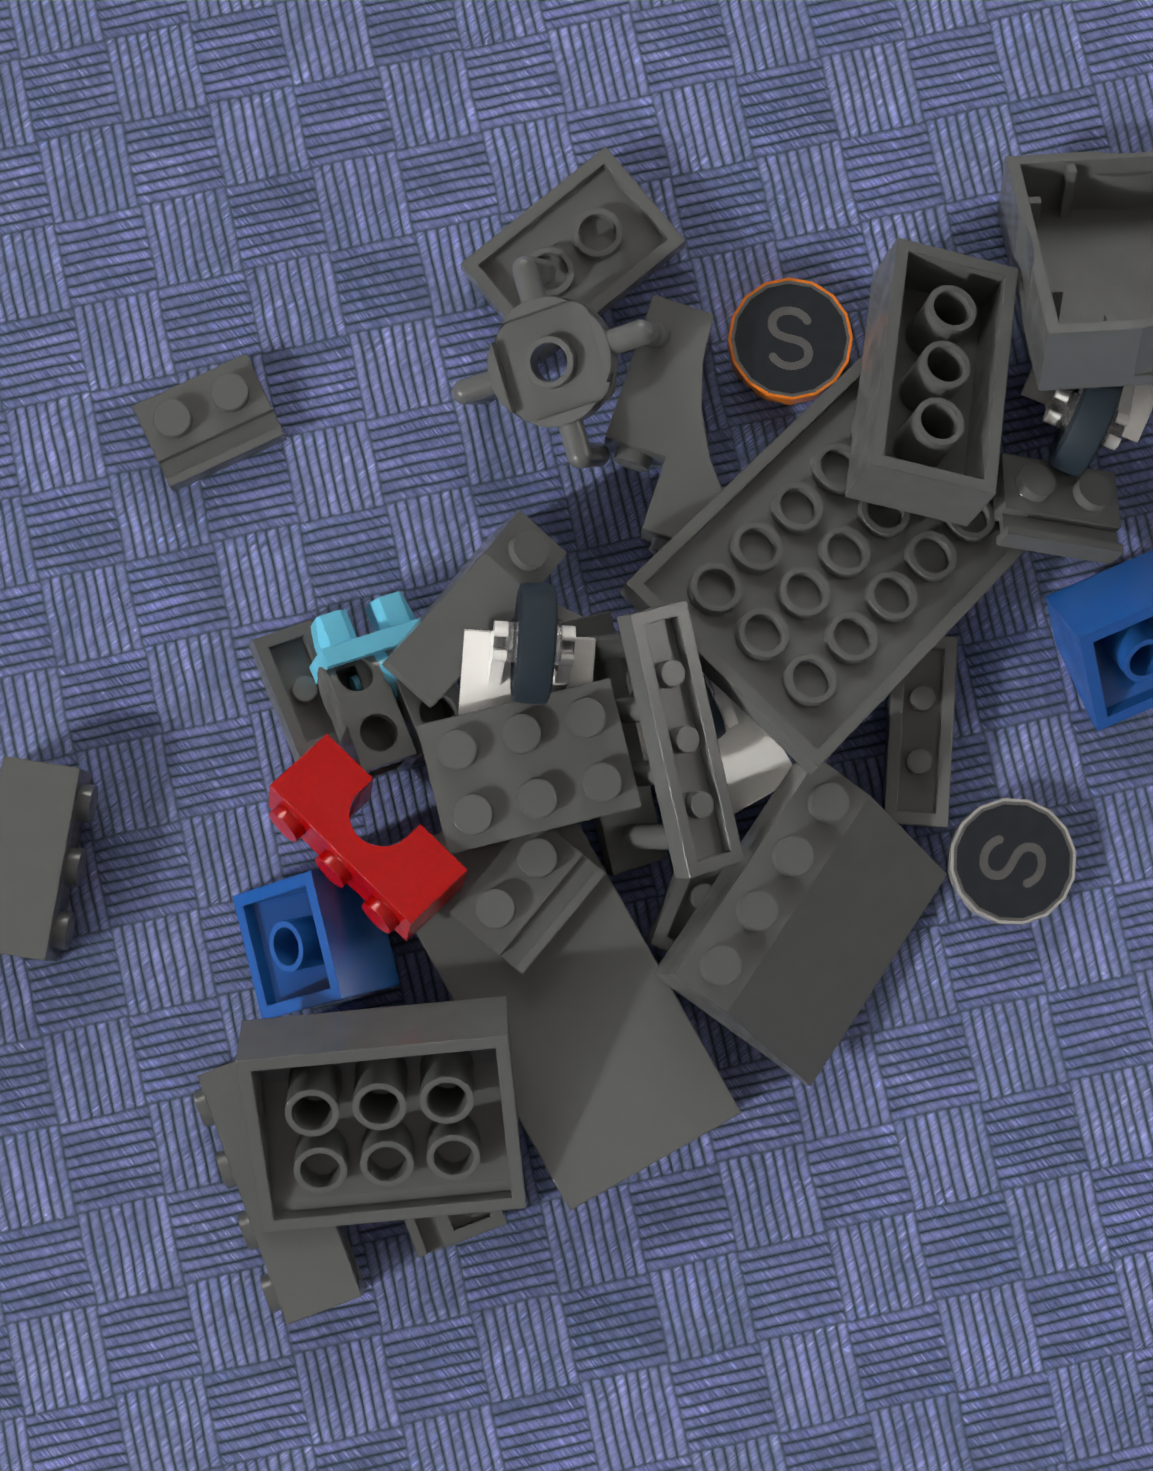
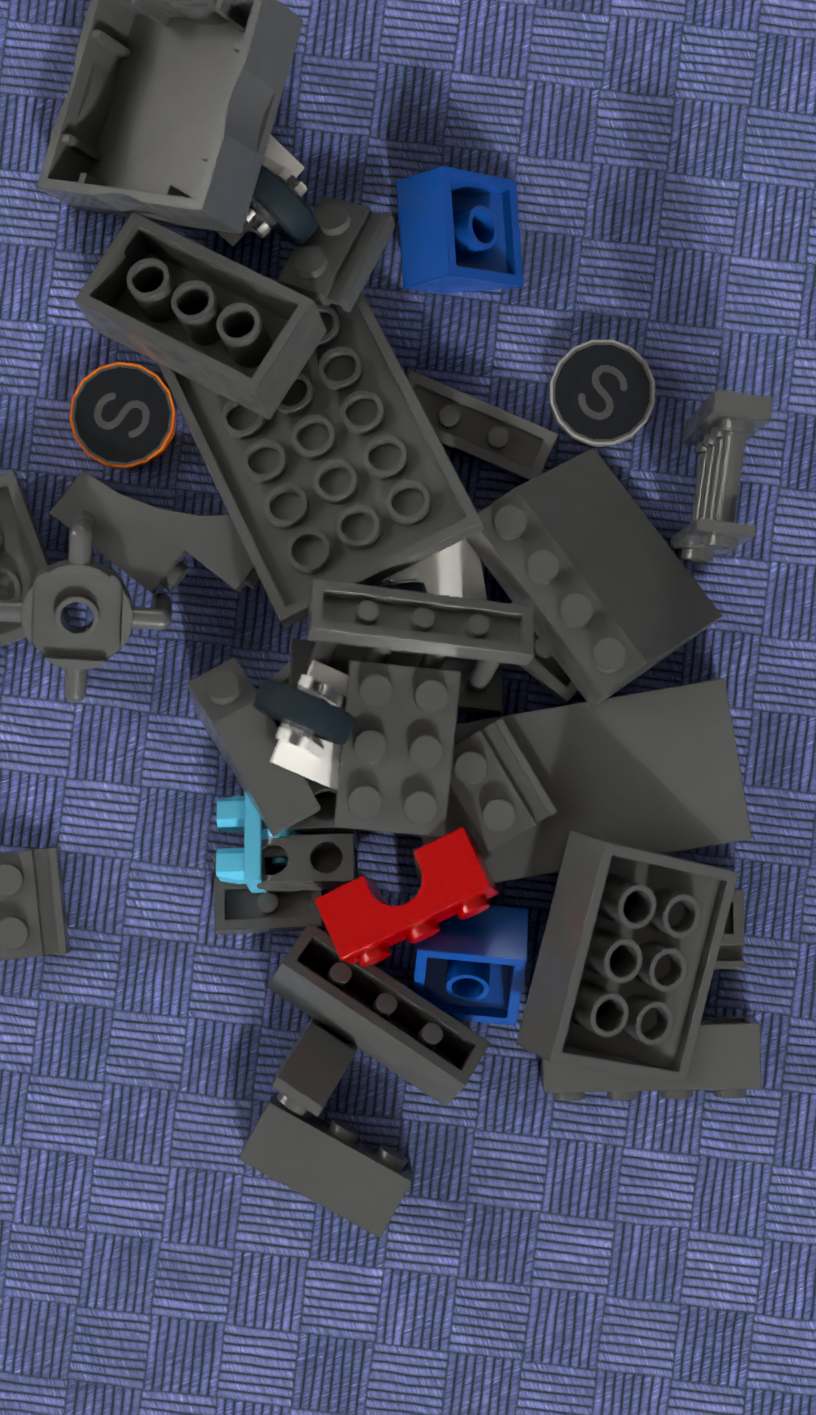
camera: 70 degrees left, 5 degrees up
none -> dark grey brick [267,922,490,1106]
none -> dark grey slope [271,1018,357,1117]
none -> dark grey fence [669,389,773,563]

